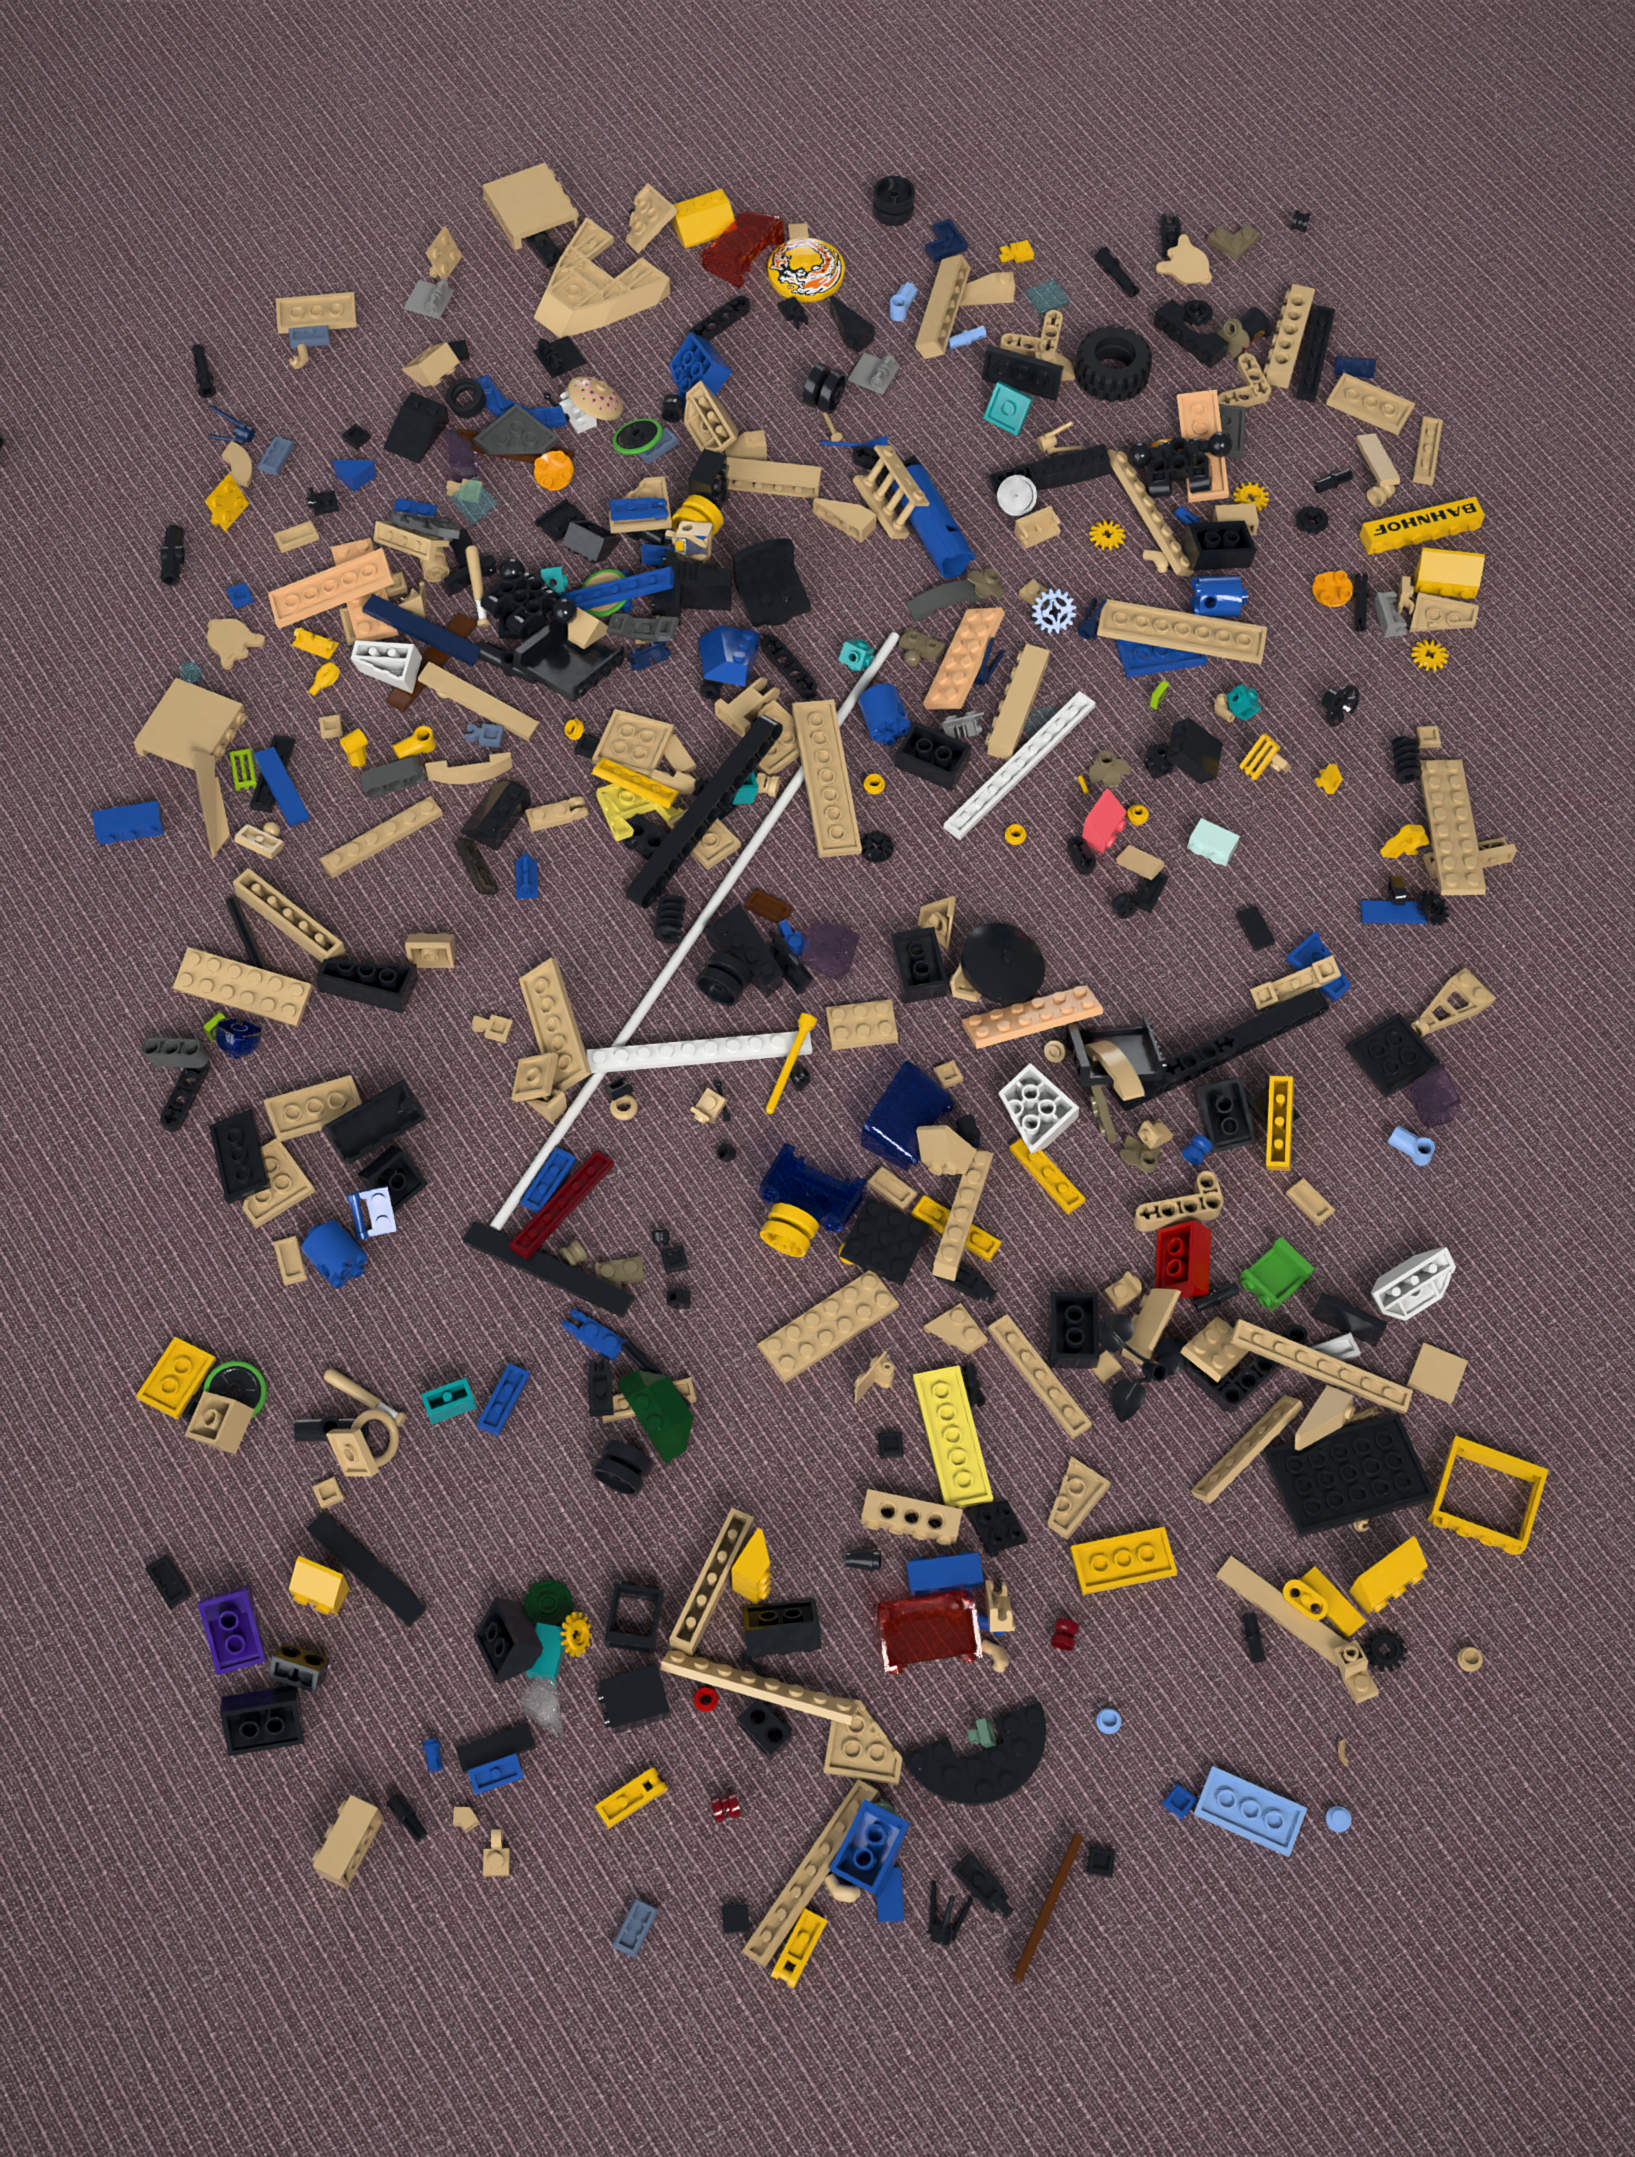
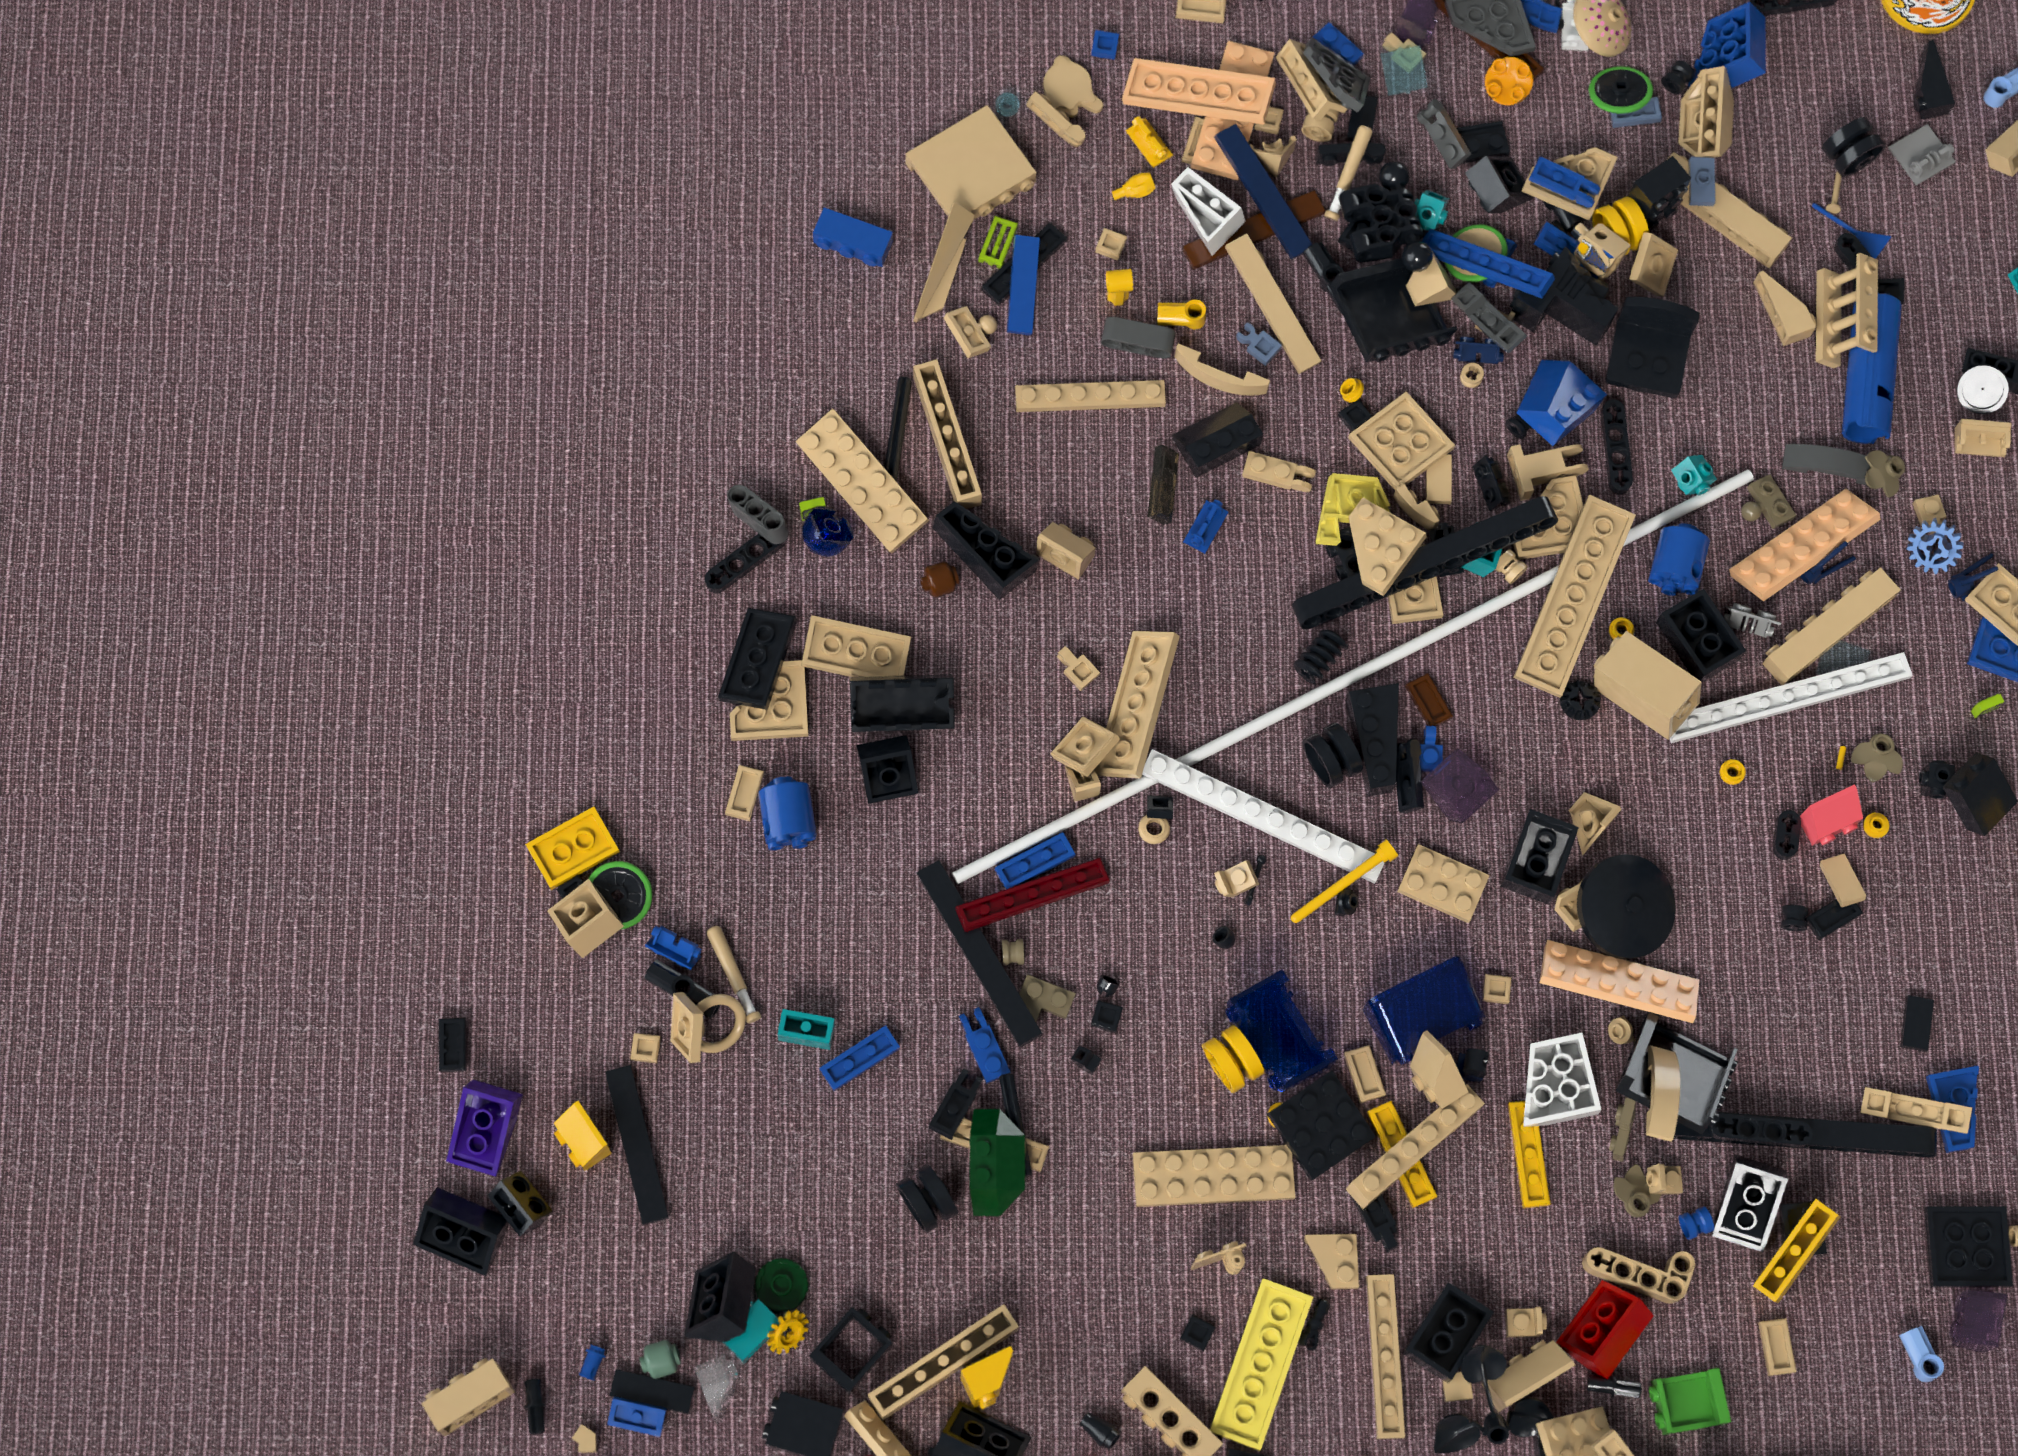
camera: 30 degrees right, 10 degrees up
plate [346,1185,397,1240] -> none
yellow tile [592,757,679,809] -> none
tan slope [725,430,767,461] -> none
black plate [778,296,808,329] -> none
light aqua brick [1187,818,1240,866] -> none
none -> sand green head [639,1340,681,1379]
none -> blue hinge [645,926,702,970]
none -> reddish brown head [920,561,959,598]
none -> tan hinge [1027,91,1086,147]
none -> tan plate [1349,498,1427,596]
none -> dark grey plate [1417,99,1471,169]
none -> tan bush [1460,363,1484,388]
none -> black hinge [1472,455,1511,511]
none -> tan brick [1593,631,1702,740]
none -> tan plate [1629,232,1678,296]
none -> sand blue plate [1689,157,1715,206]

